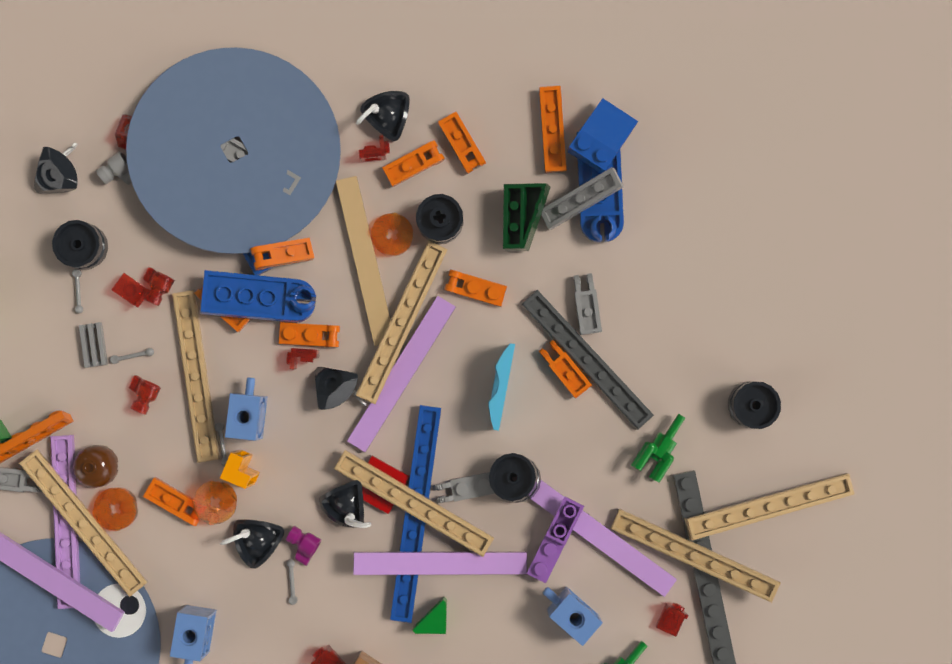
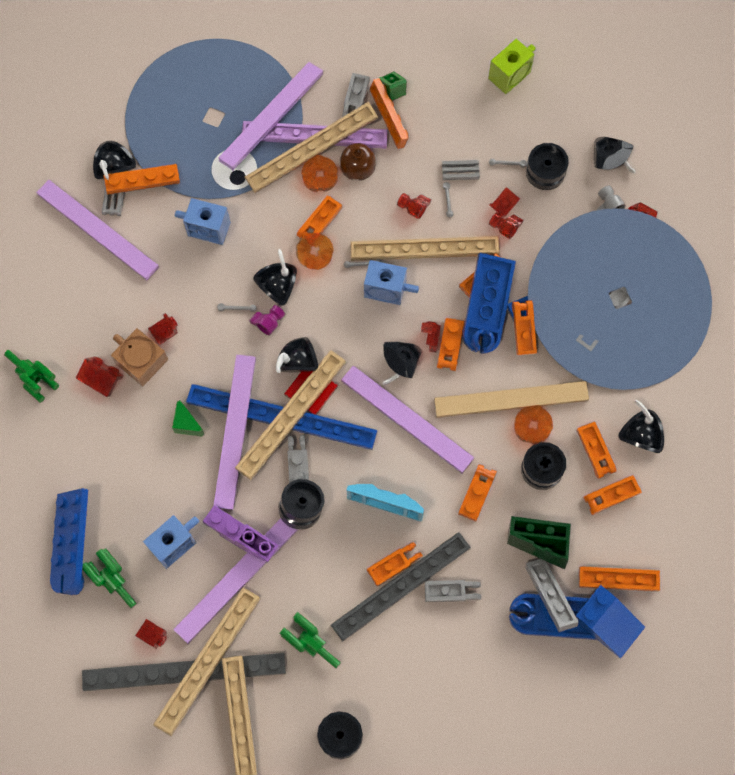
camera: 95 degrees right, 15 degrees down
light orange piece [220,450,260,489] -> none
tan tile [356,240,448,404] -> none
clear red bracket [359,135,390,162] -> none

